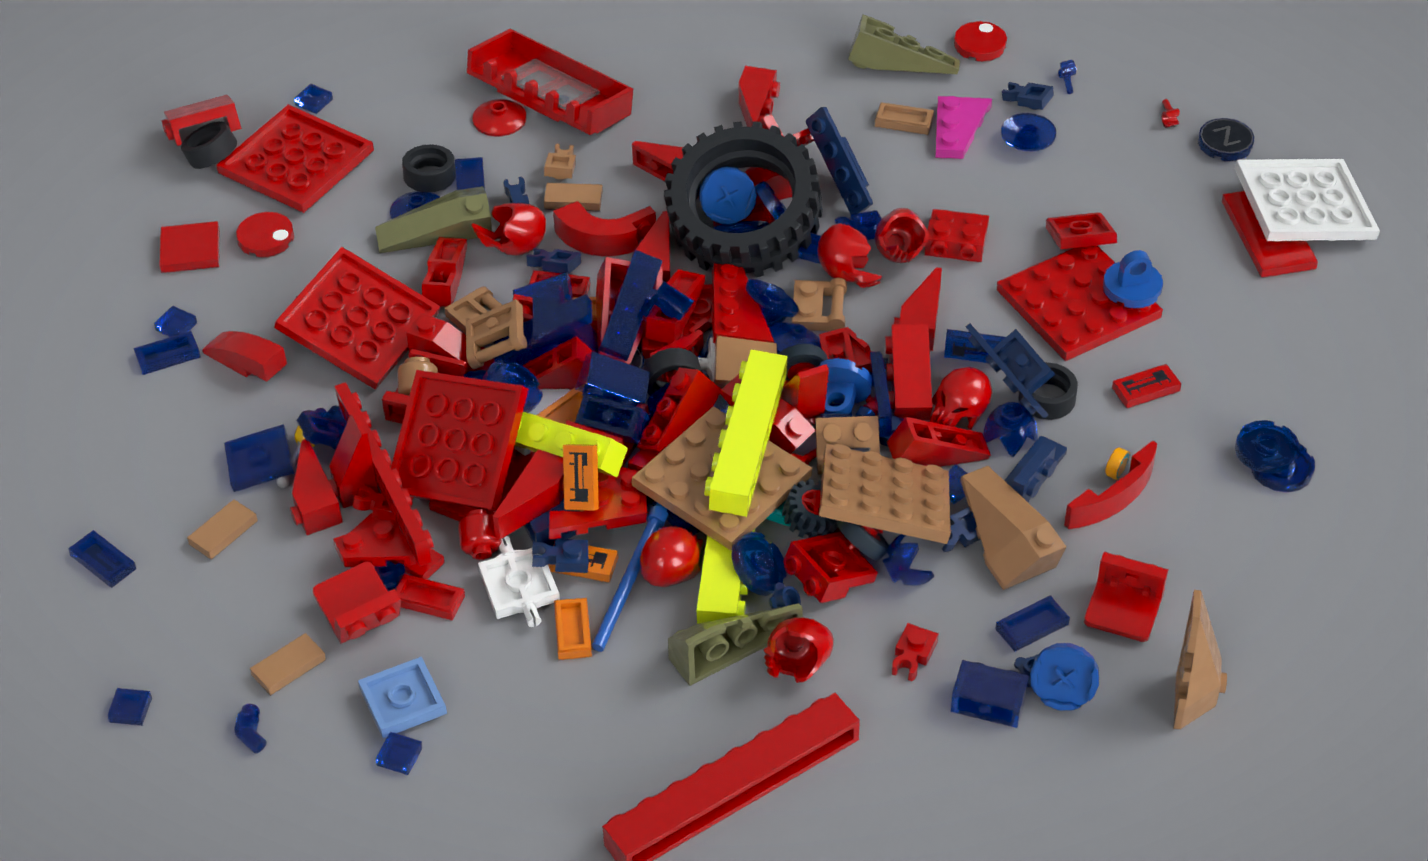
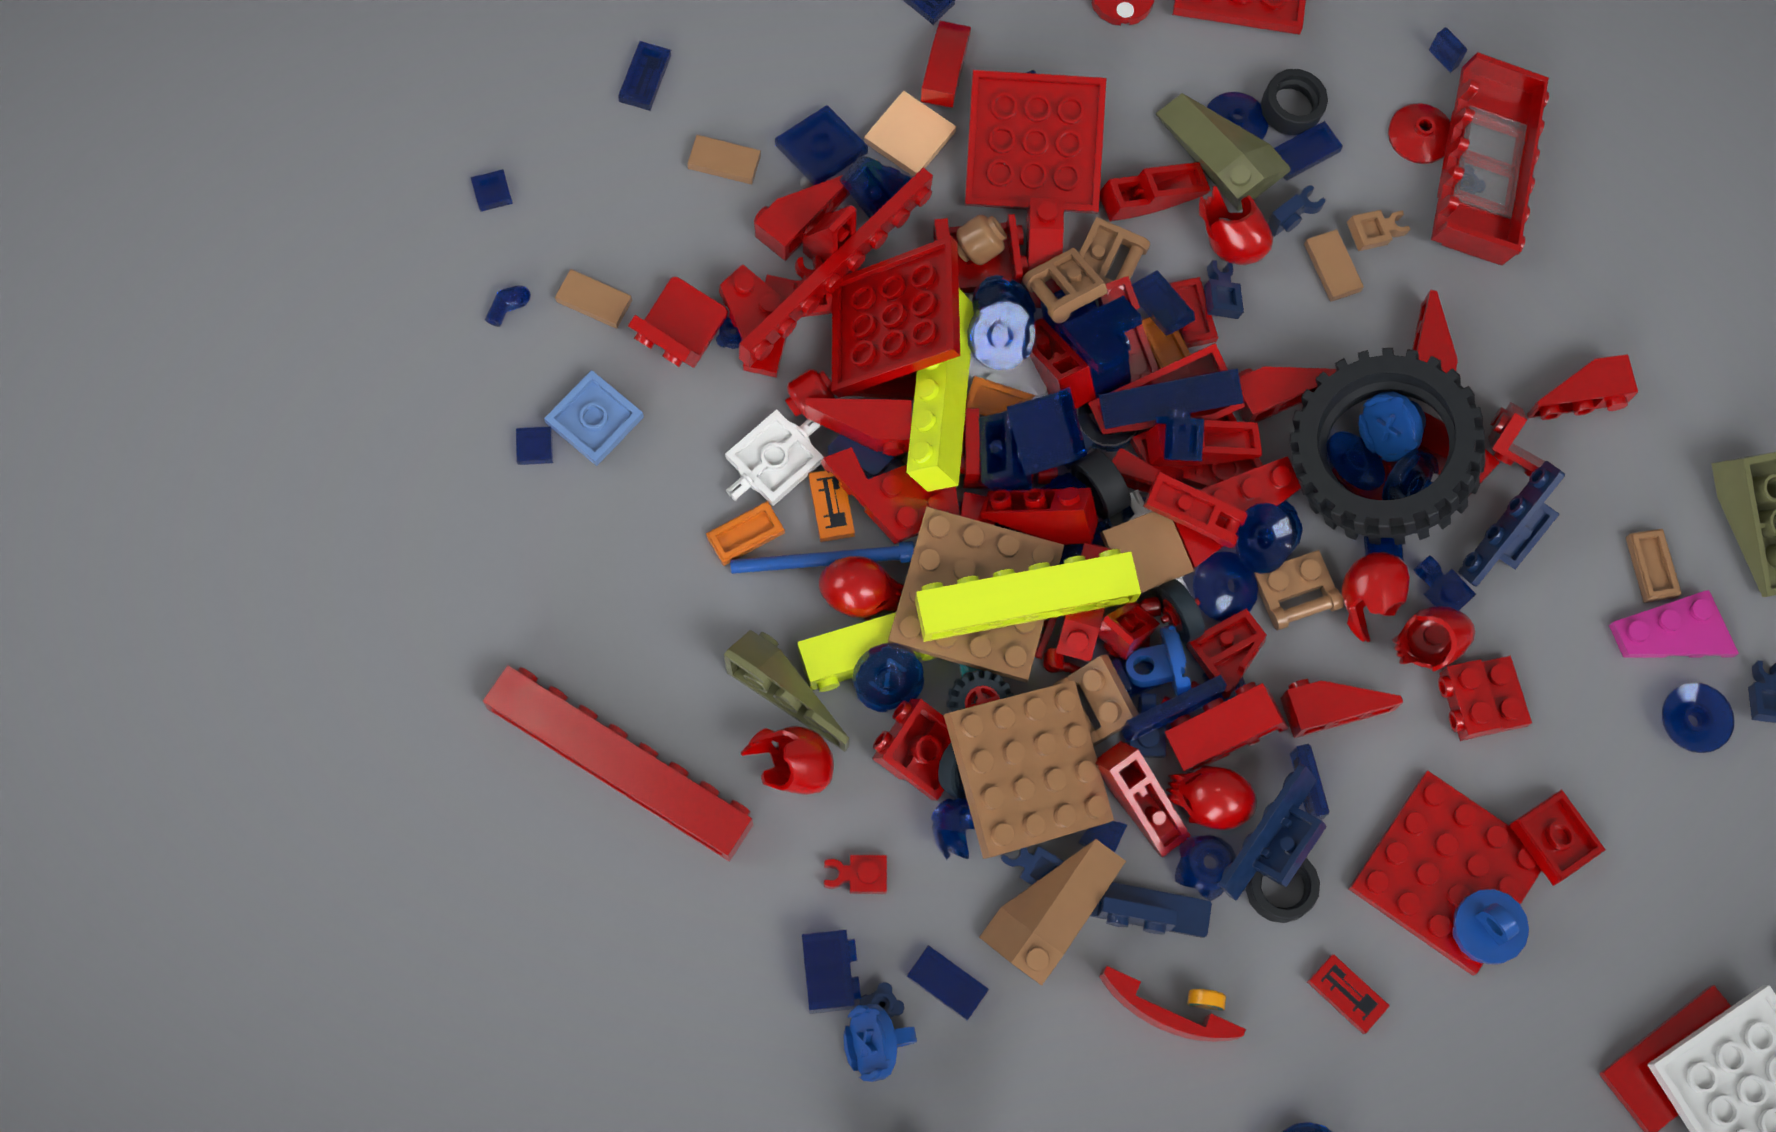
camera: 60 degrees right, 25 degrees up
red tile [395,574,465,621] -> none
dark blue plate [532,539,589,573] -> none
red arch [553,201,656,257] -> none
orange tile [563,444,599,511] -> none
dark blue plate [769,582,801,609] -> none
red bracket [1084,552,1169,642] -> none
none -> light nougat tile [864,90,957,177]
none -> red plate [1143,472,1248,548]
none -> clear blue tile [1429,27,1467,73]

